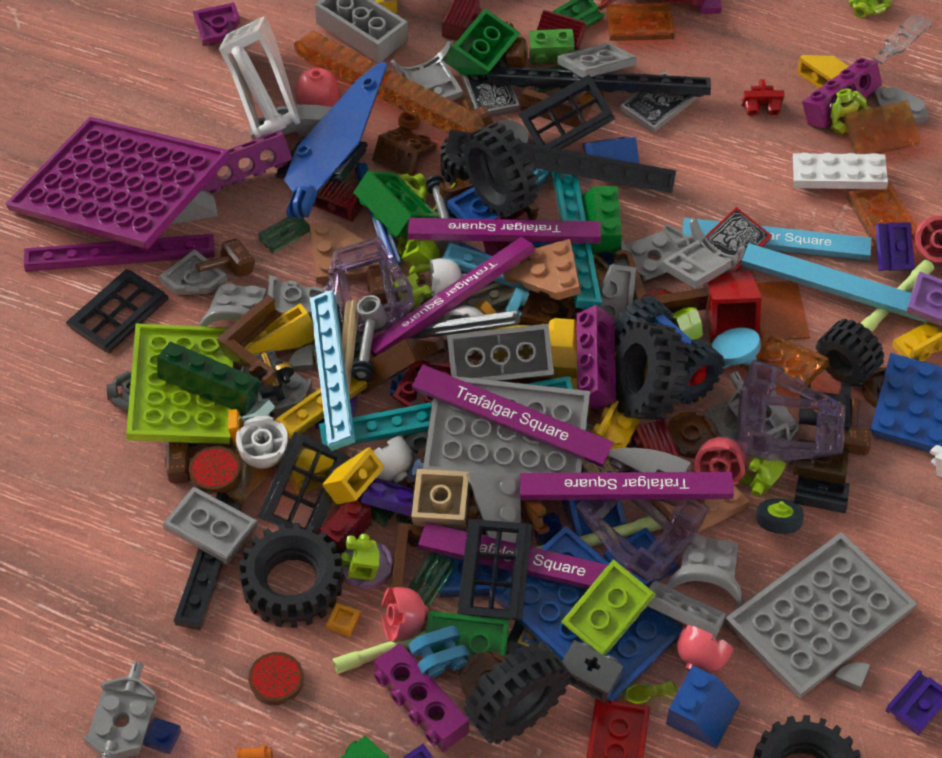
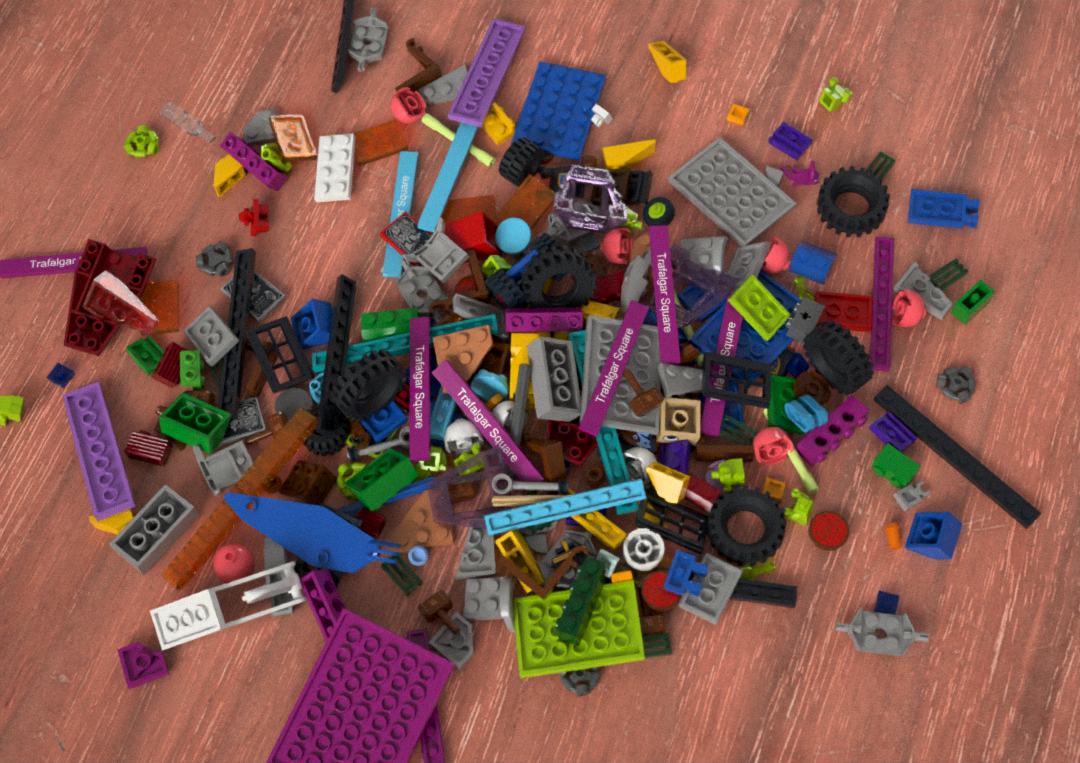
camera: 90 degrees left, 10 degrees up
black piece [66,269,169,353] -> none
dark purple plate [875,222,915,271] -> none
none -> dark grey piece [196,241,233,277]
none -> light blue plate [408,546,429,566]
none -> yellow slope [602,139,656,170]
none -> reddish brown piece [623,369,664,416]
none -> clear green tile [642,633,672,659]
none -> blue plate [663,550,708,597]
none -> clear neon green piece [740,562,775,580]
none -> magenta piece [780,161,820,187]
none -> lime piece [784,488,815,526]

